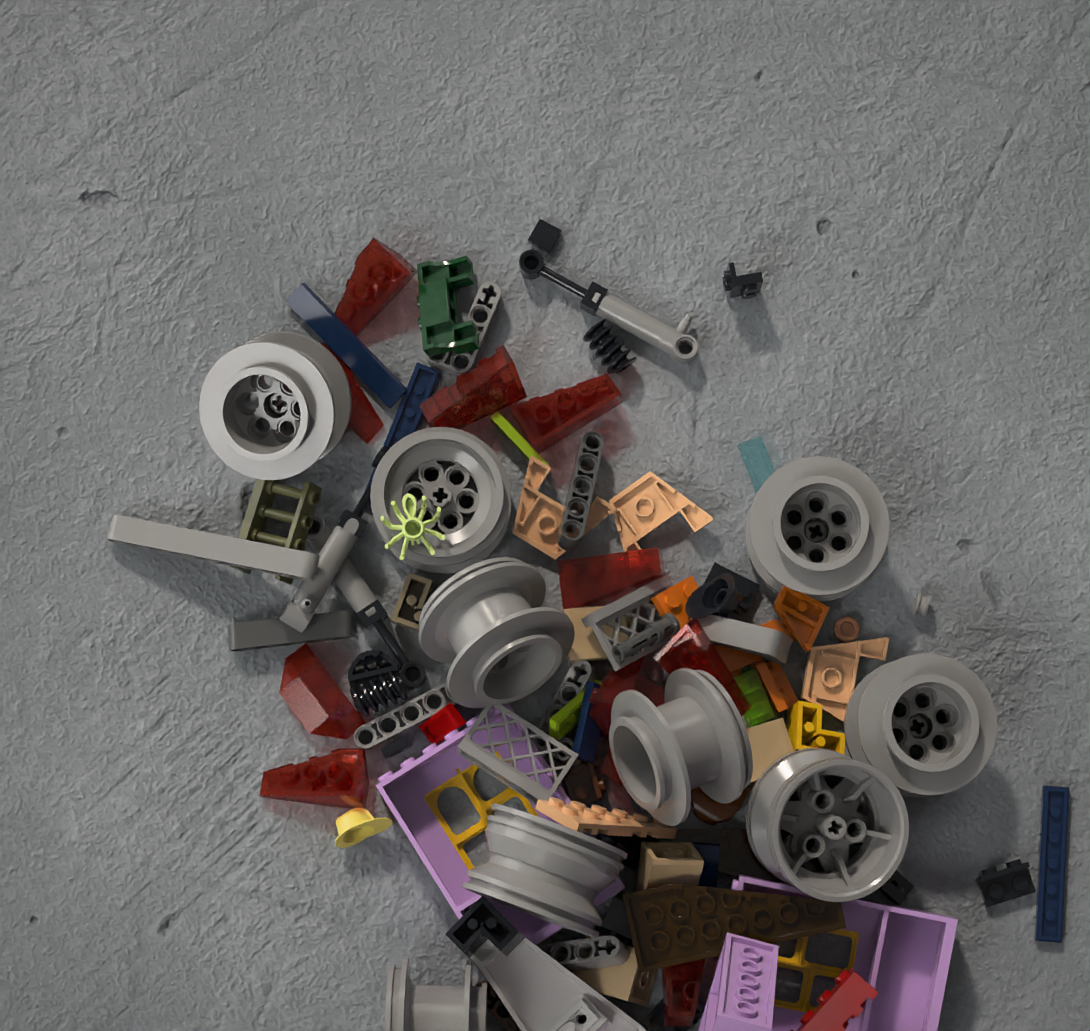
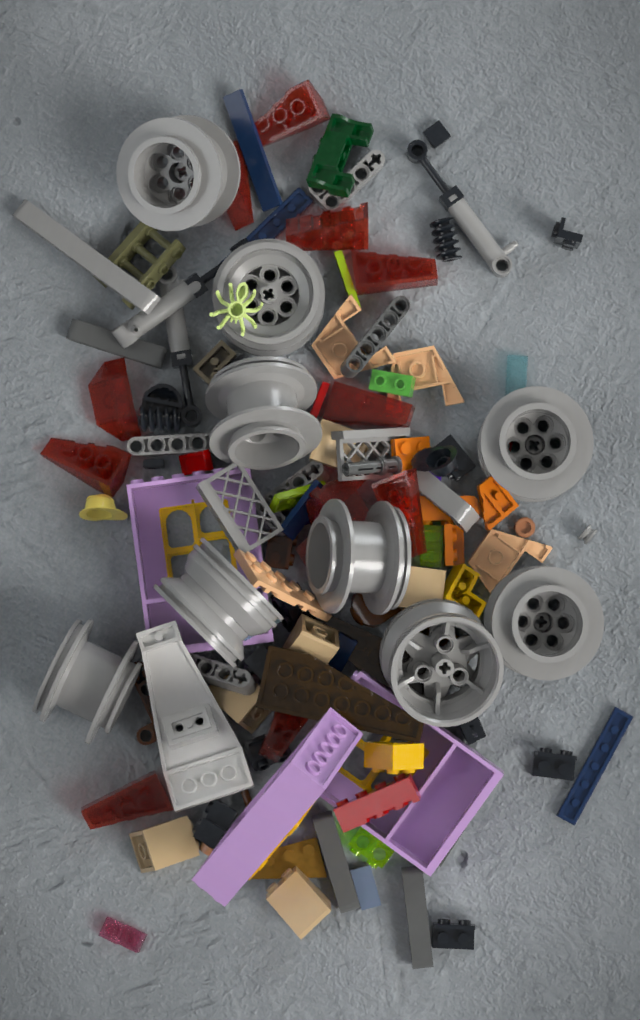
camera: 20 degrees right, 5 degrees up
black brick [445,896,525,958] -> none
none -> red tile [310,381,330,418]
none -> yellow brick [364,741,424,774]
none -> bright green brick [369,369,416,398]

